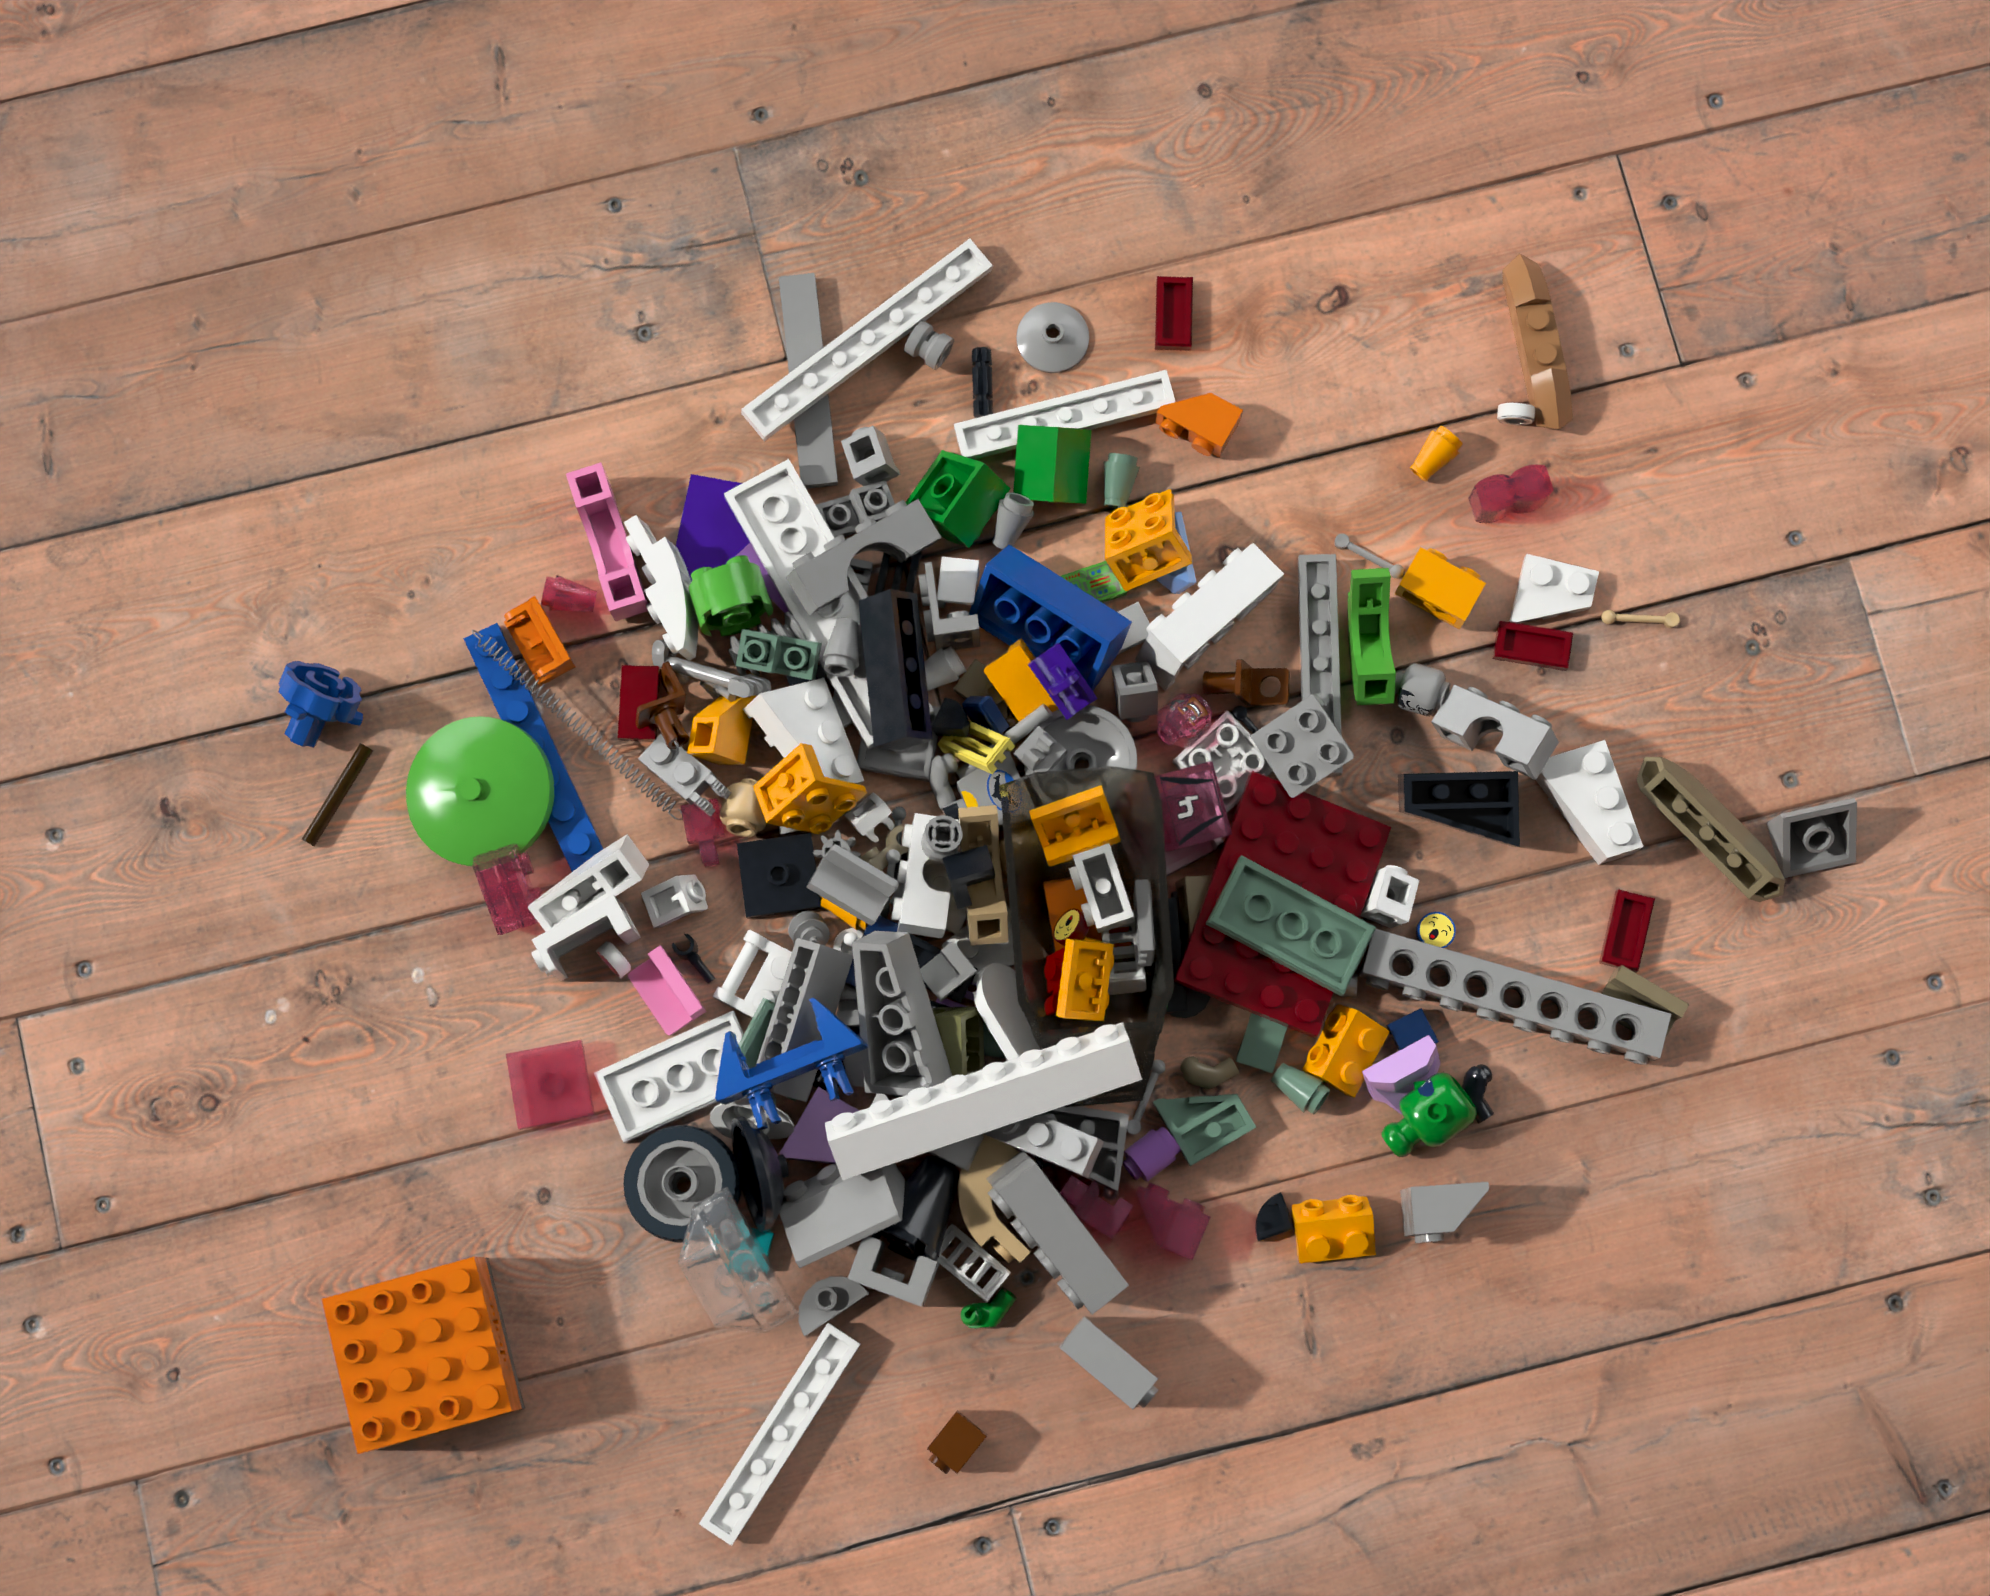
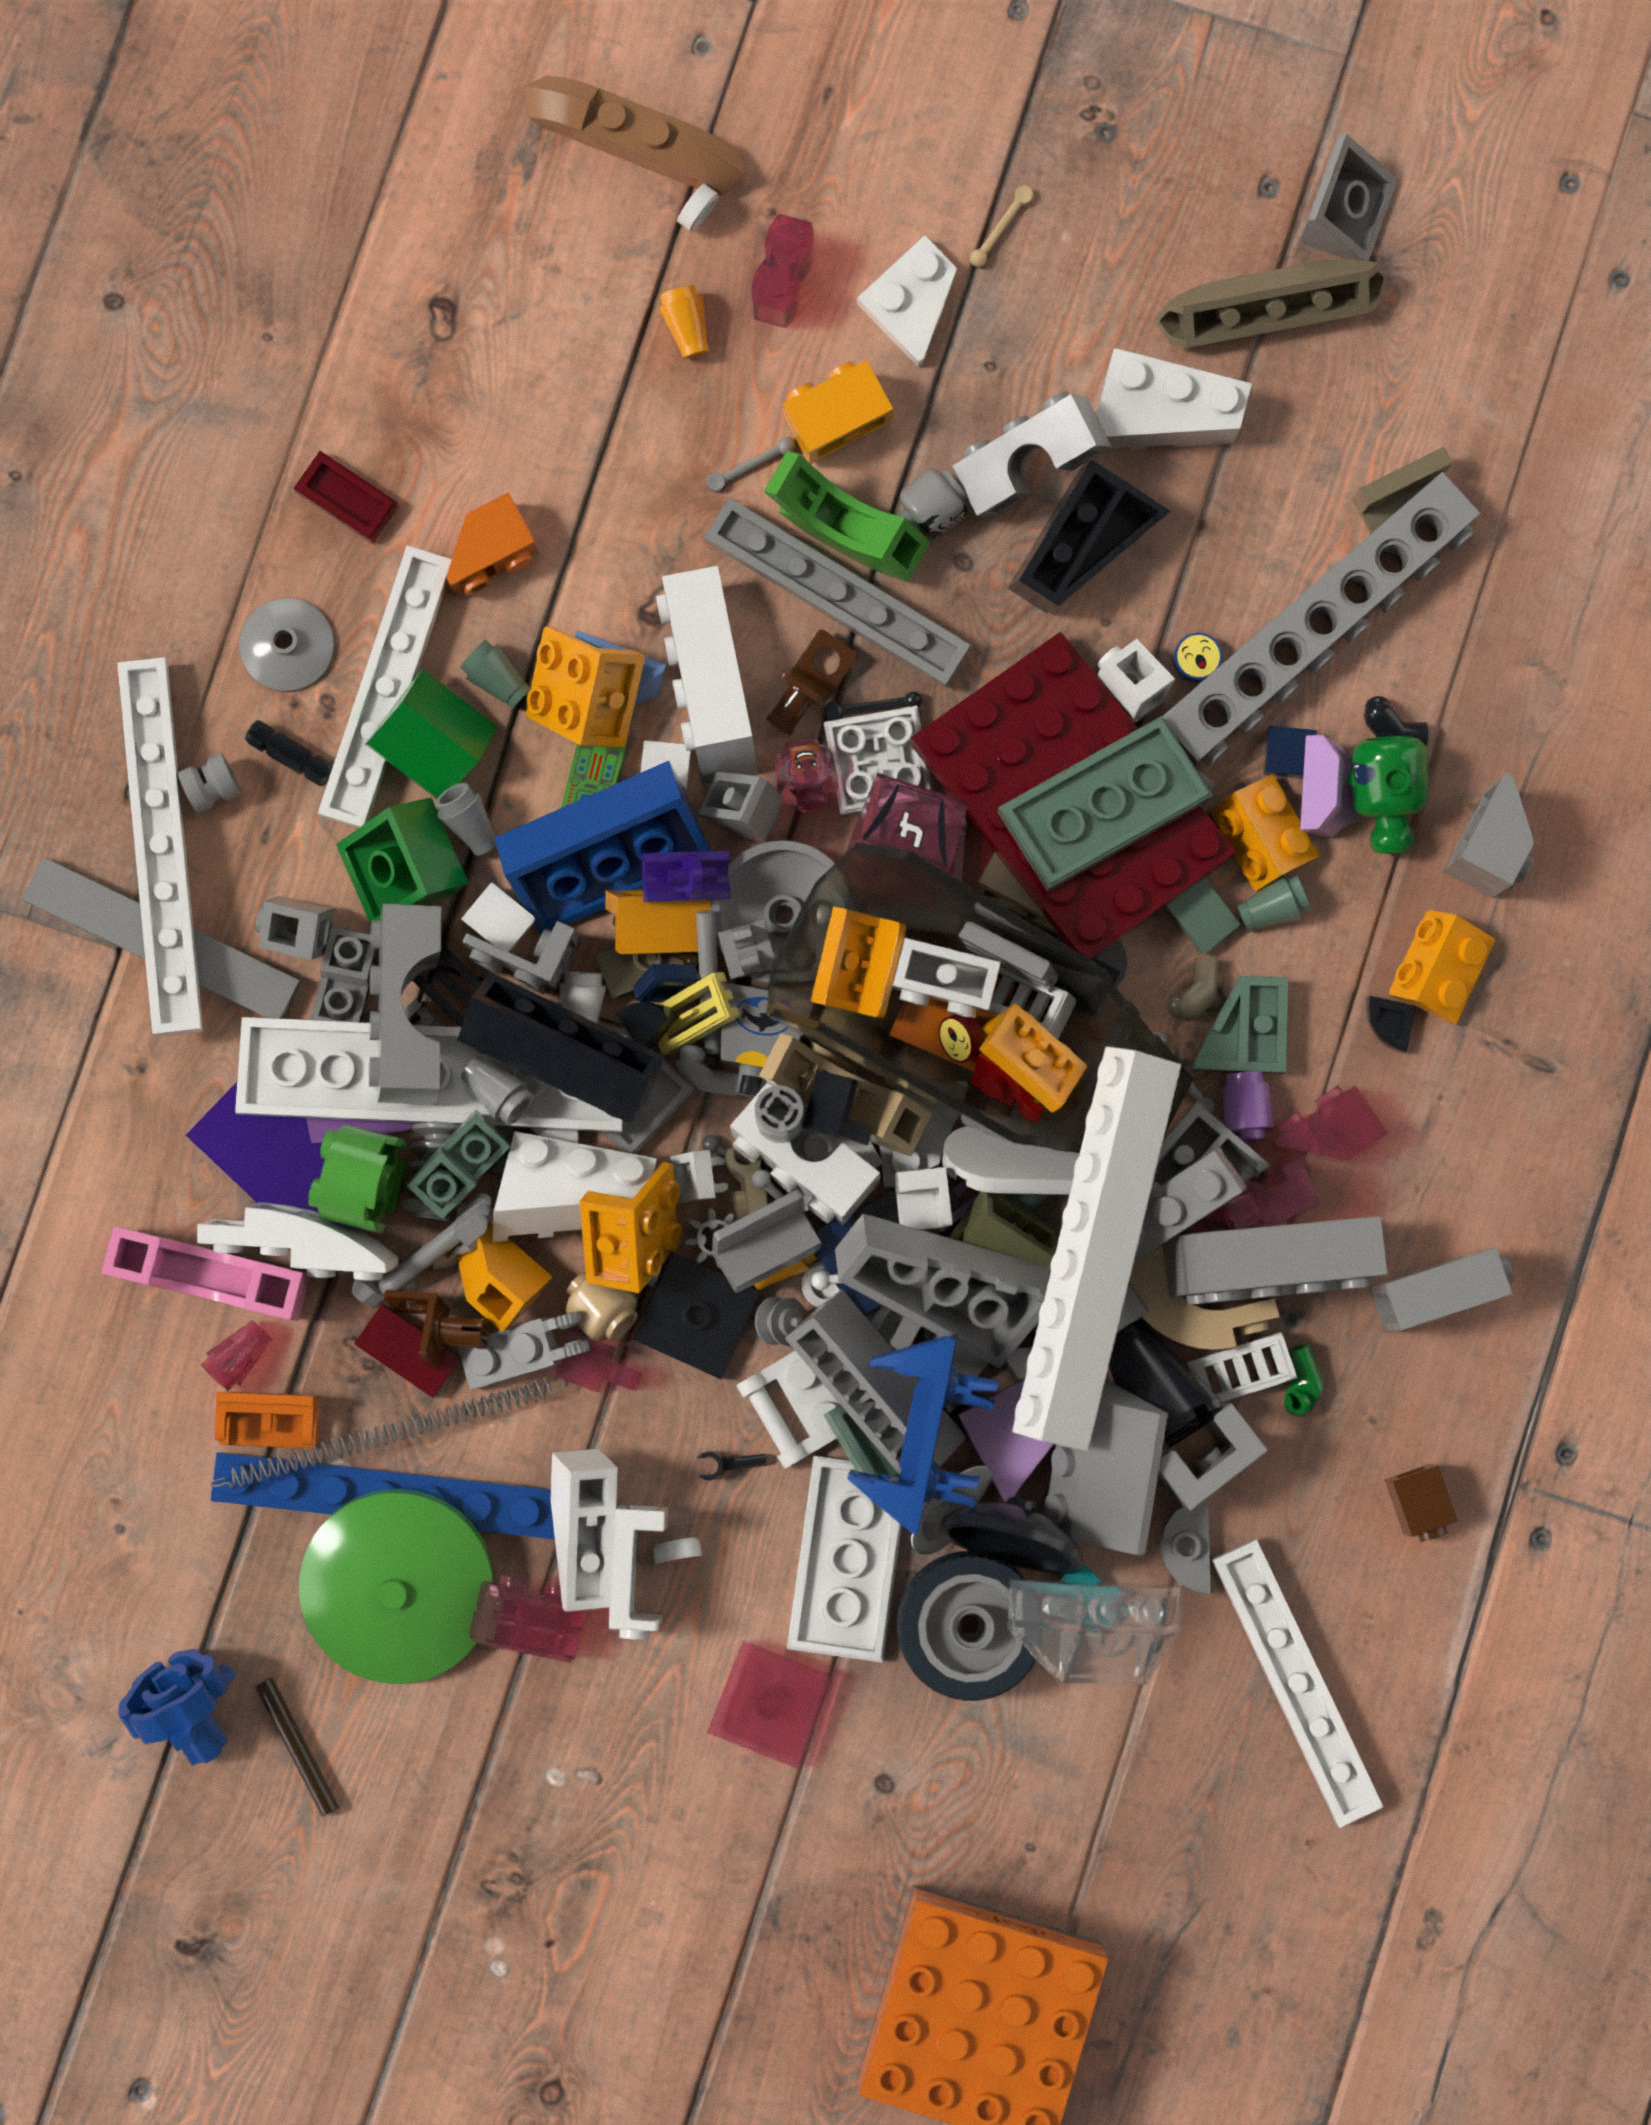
camera: 65 degrees left, 5 degrees up
bright pink panel [628,945,707,1036] -> none
white bracket [641,875,708,928] -> none
light grey bracket [1250,693,1354,798] -> none
dark red tile [1493,621,1573,671] -> none
dark red tile [1599,889,1655,973] -> none

